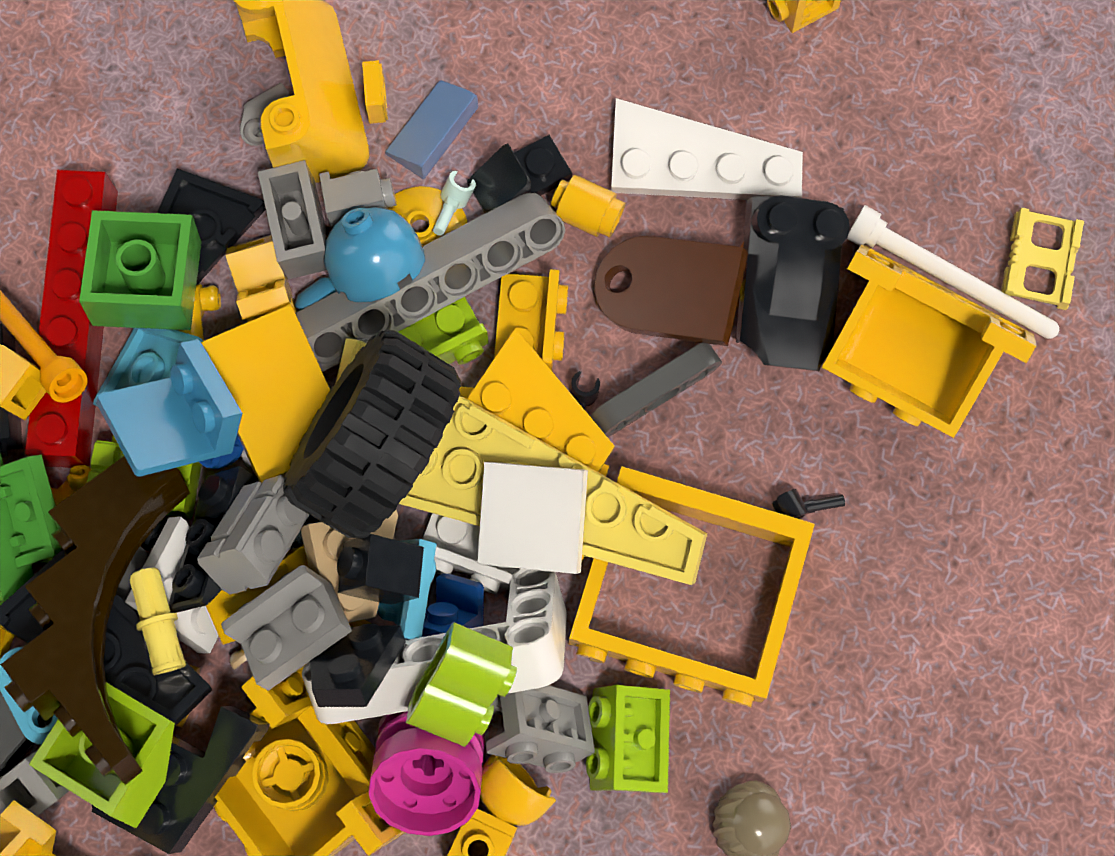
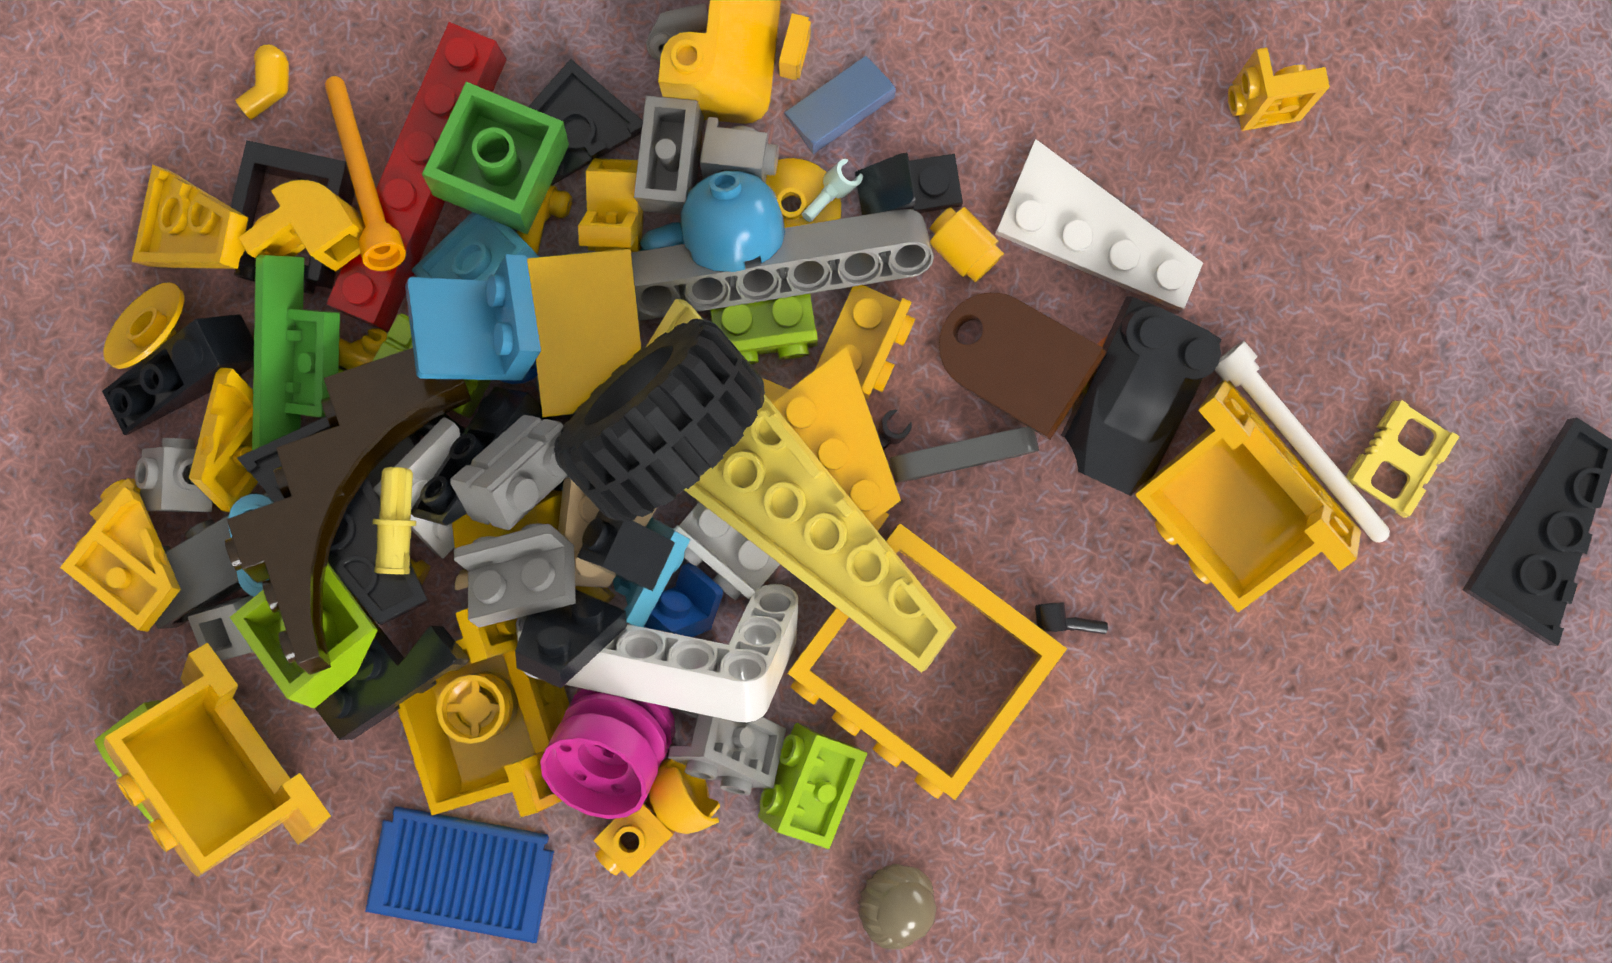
camera: 25 degrees right, 10 degrees up
lime brick [406,622,517,747] -> none
white tile [477,462,588,574] -> none

